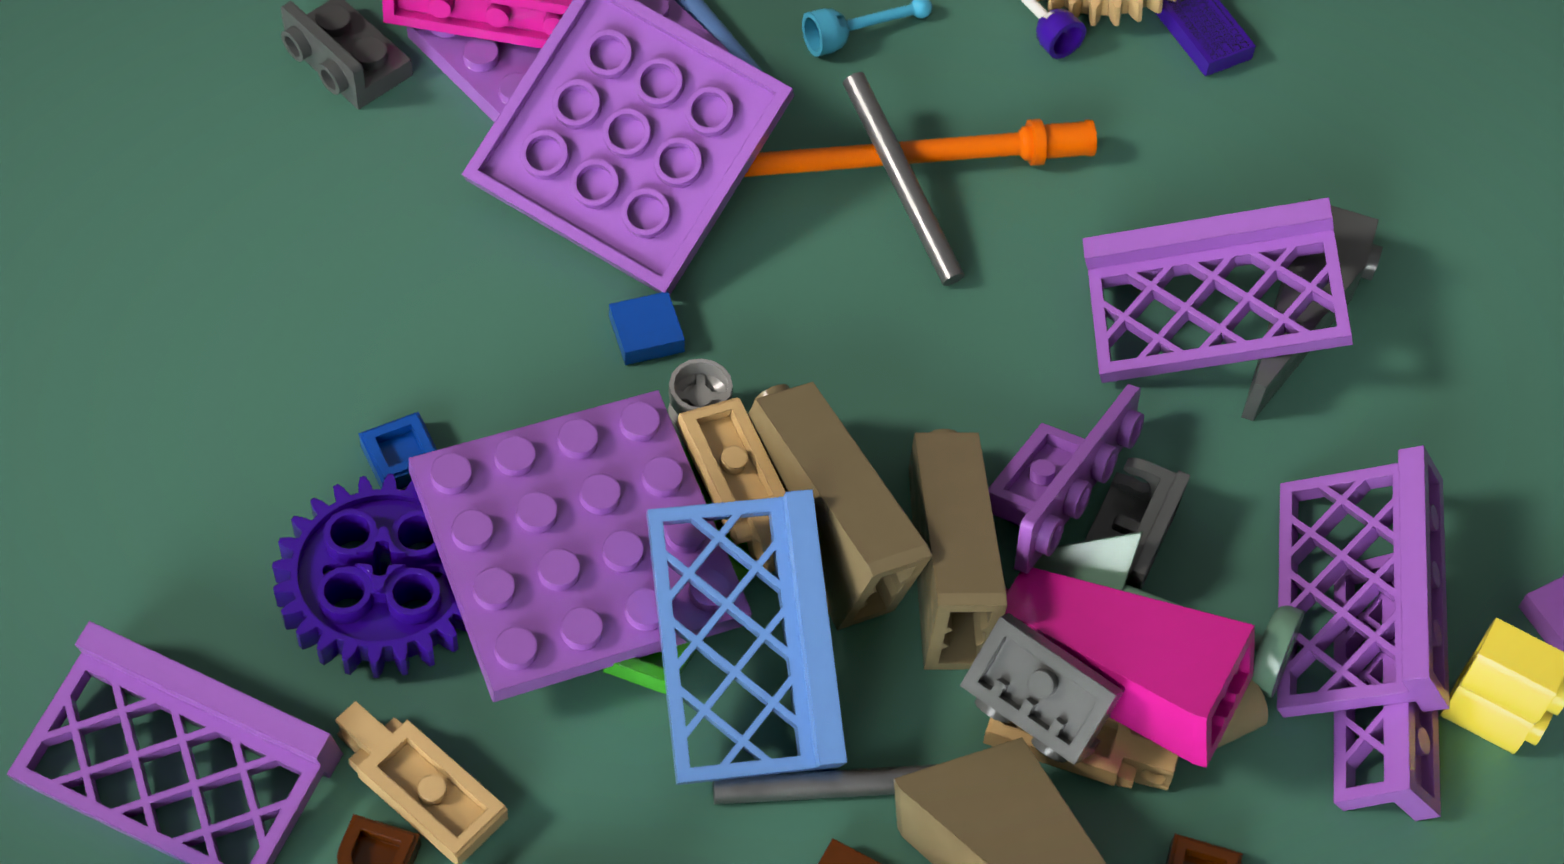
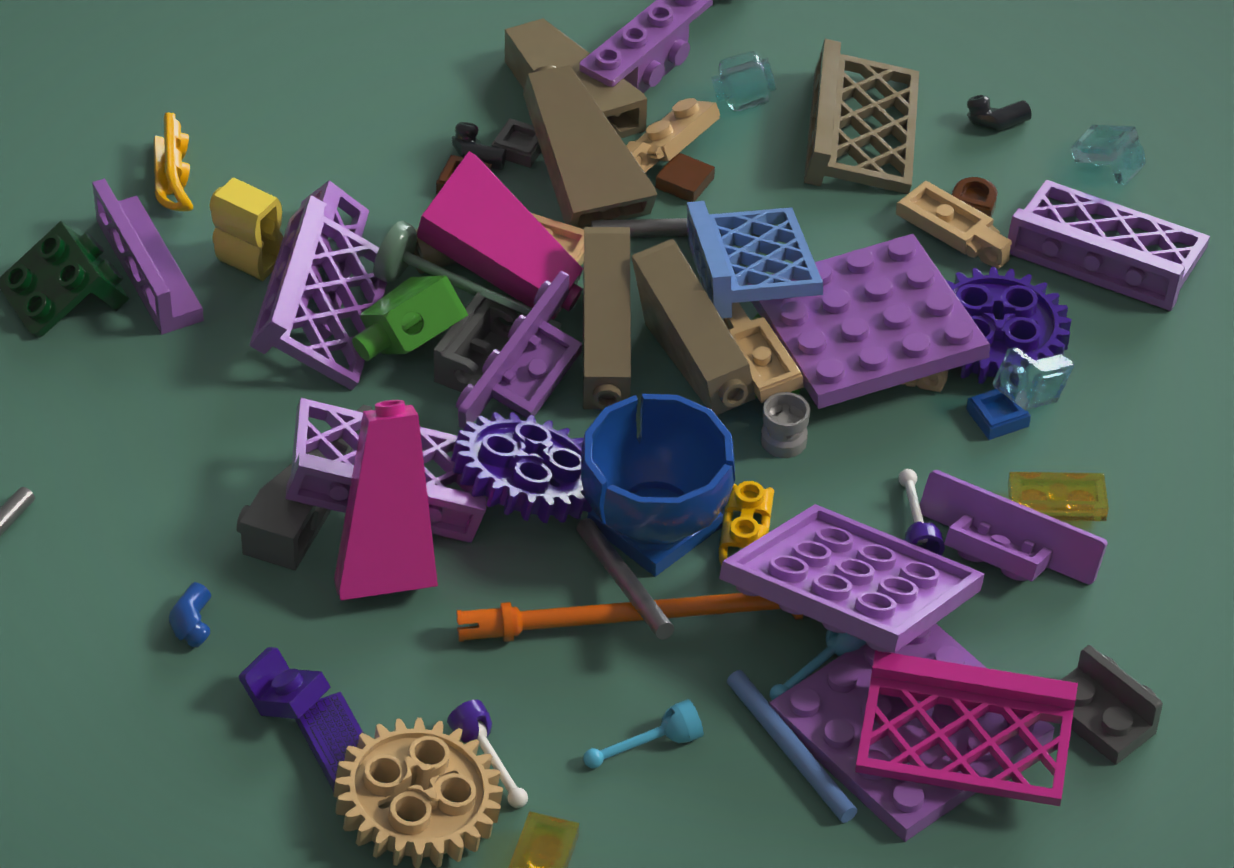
camera: 175 degrees left, 10 degrees down
blue tile [609,291,685,365] -> none
bracket [960,613,1124,765] -> none
none -> blue arm [169,582,211,648]
none -> dark purple bracket [239,647,331,719]
none -> dark pink slope [334,400,438,600]
none -> bright green torso [352,275,468,361]
none -> dark purple gear [451,412,592,523]
none -> blue plate [581,394,736,577]
none -> yellow piece [719,481,774,566]
none -> hinge [899,469,945,555]
none -> medium lavender bracket [920,470,1108,585]
none -> clear light blue bracket [993,347,1075,411]
none -> clear yellow plate [1007,472,1109,521]

